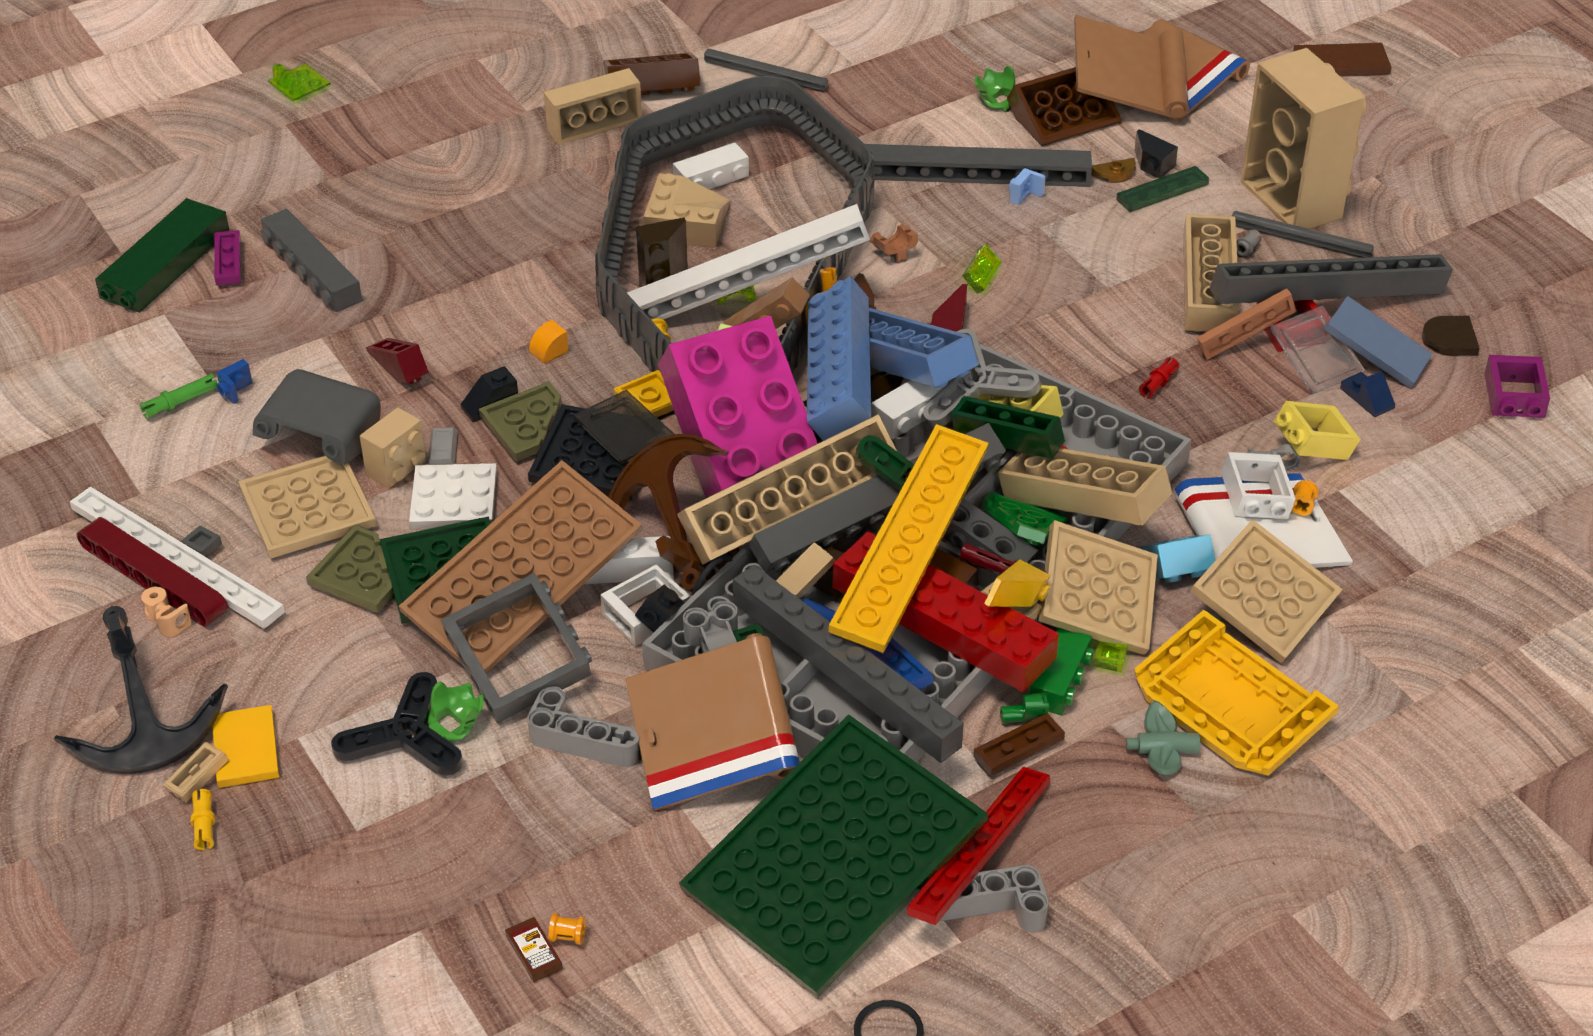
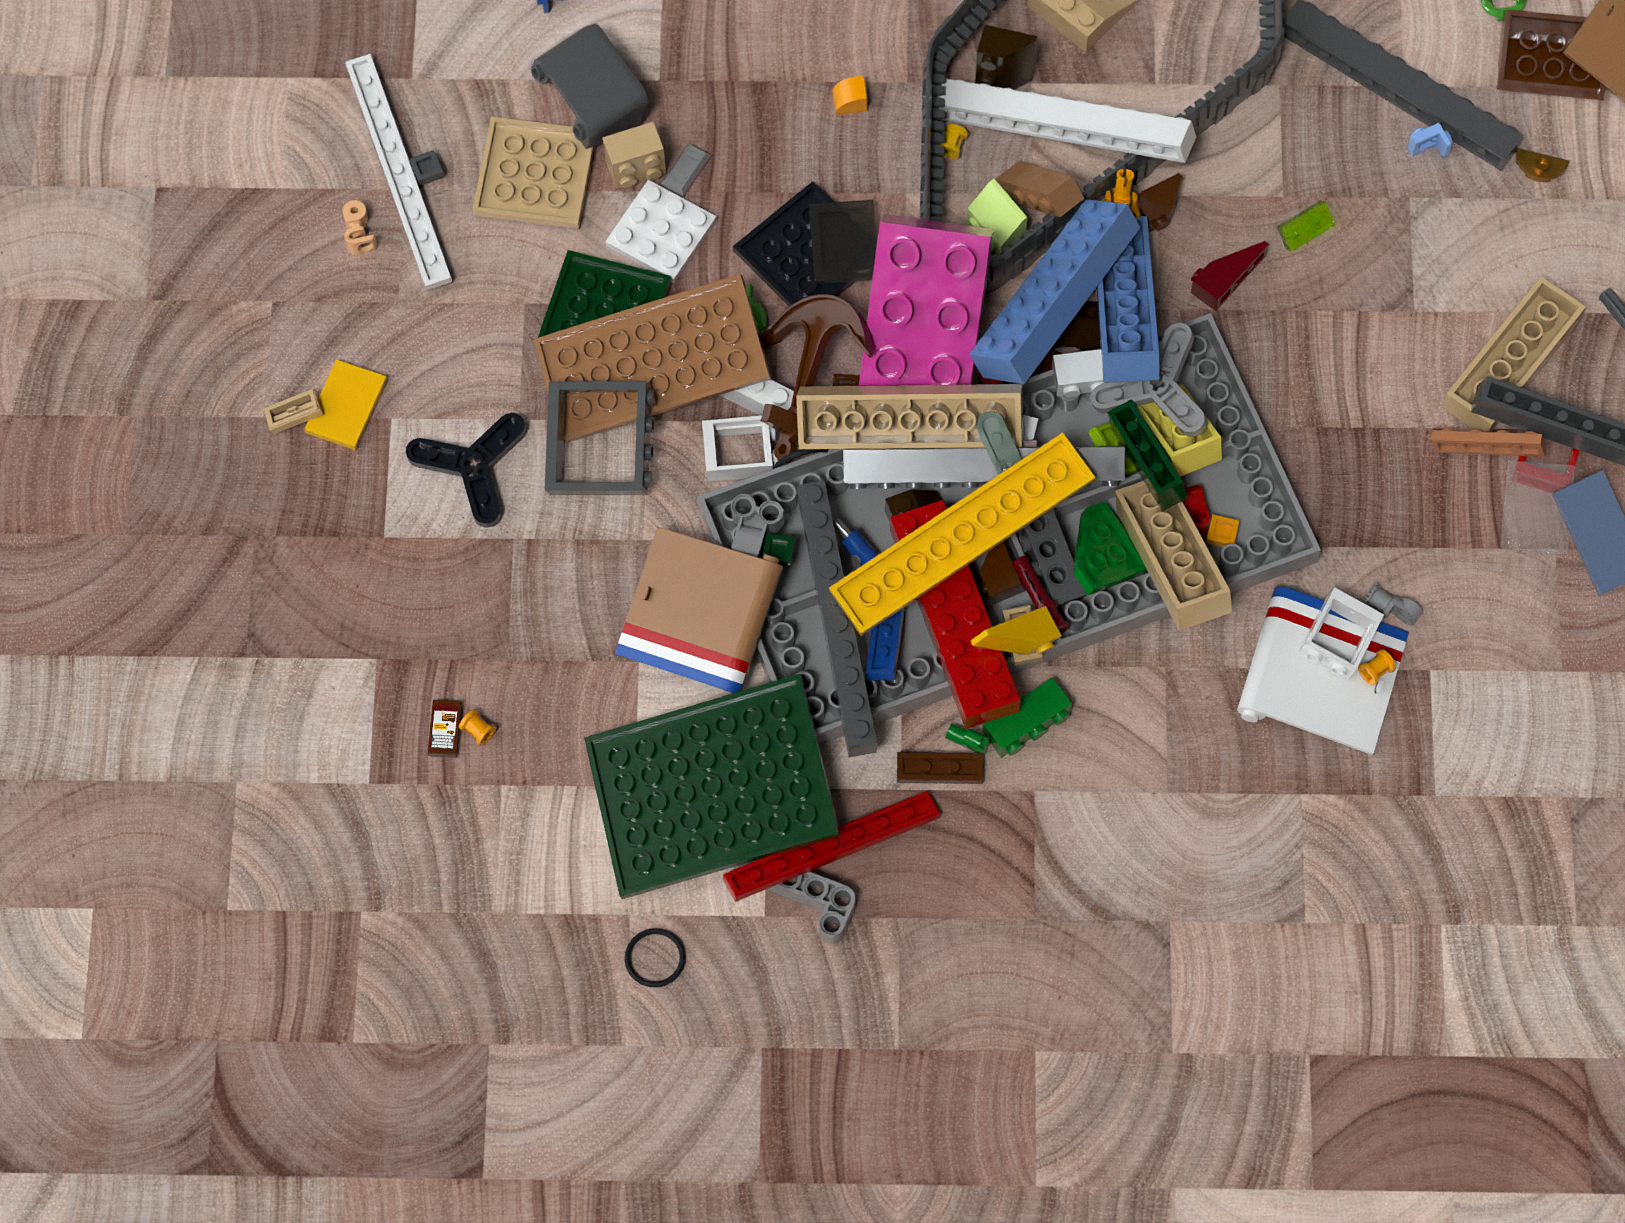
camera: 35 degrees right, 25 degrees up
black piece [54,606,228,774] -> none
dark red beam [76,517,229,627] -> none
yellow pin [190,789,215,851] -> none
olive plate [306,525,394,613] -> none
dark red slope [366,338,429,384] -> none
bright green helmet [428,682,483,741] -> none
black slope [460,366,518,423] -> none
olive plate [479,381,562,462] -> none
light grey beam [527,686,641,767] -> none
yellow plate [613,370,674,420] -> none
black bracket [635,584,685,633] -> none
tan tile [776,542,835,599] -> none
nougat piece [869,224,918,264] -> none
tan plate [1039,520,1158,655] -> none
clear neon green plate [1093,641,1128,672] -> none
clear green tile [1116,166,1209,212] -> none
sand green plant [1126,700,1200,775] -> none
yellow slope [1134,610,1339,776] -> none
black slope [1135,129,1178,179] -> none
red pin [1139,357,1180,399] -> none
medium azure slope [1140,534,1216,583] -> none
tan plate [1190,519,1343,663] -> none
light grey pin [1236,230,1262,256] -> none
light yellow window [1273,401,1361,460] -> none
dark blue slope [1340,371,1395,418] -> none

